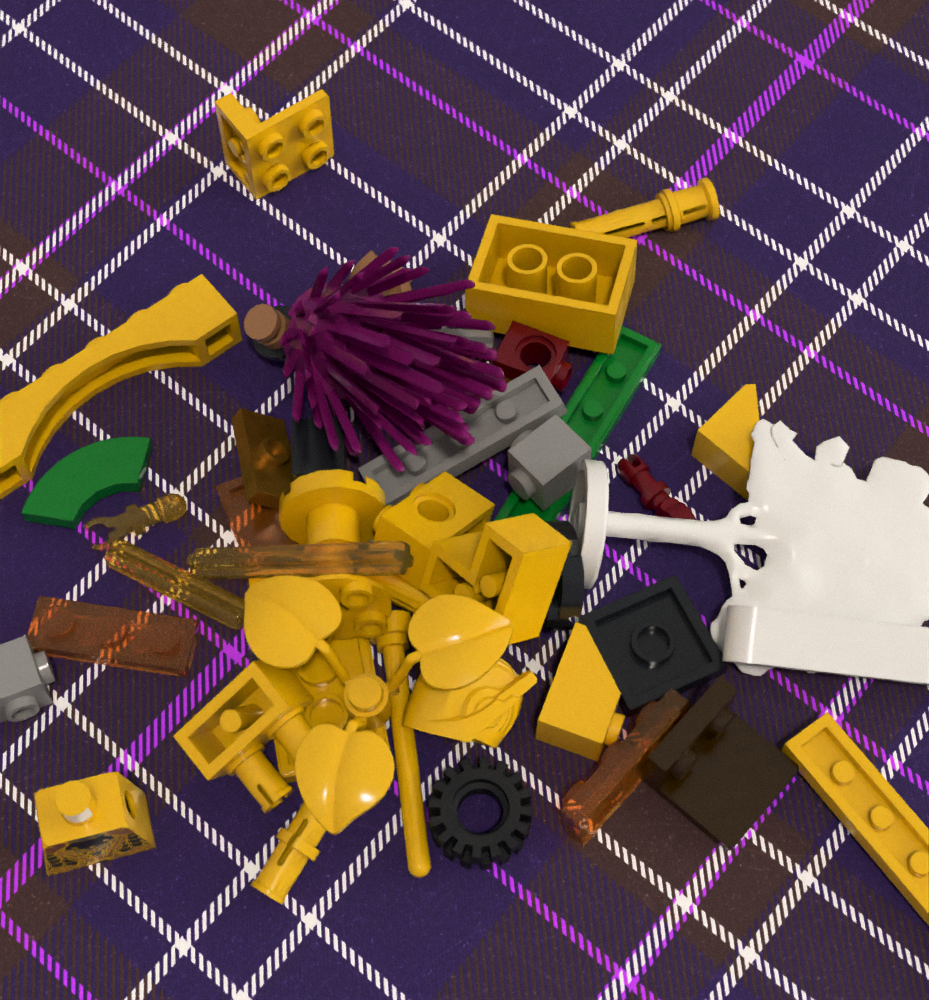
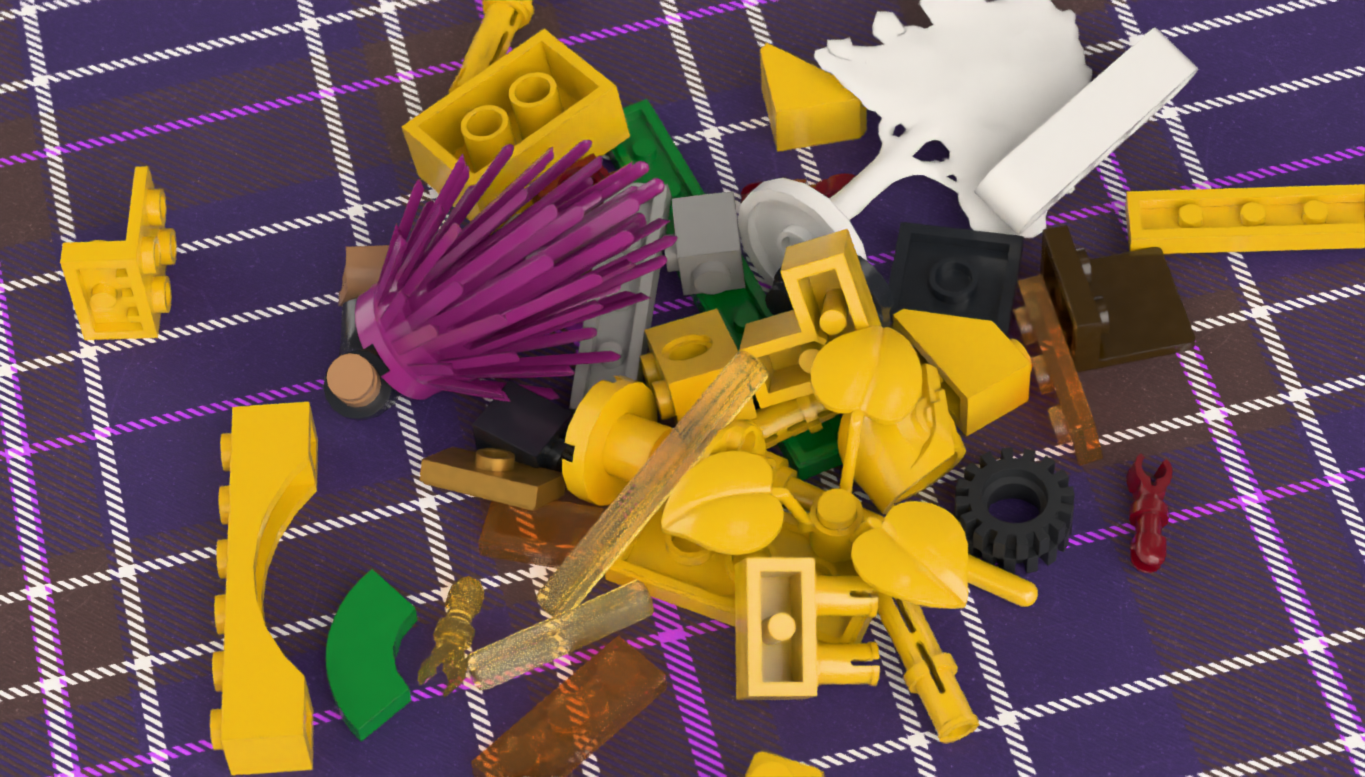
camera: 50 degrees left, 10 degrees down
none -> dark red piece [1126,453,1173,574]

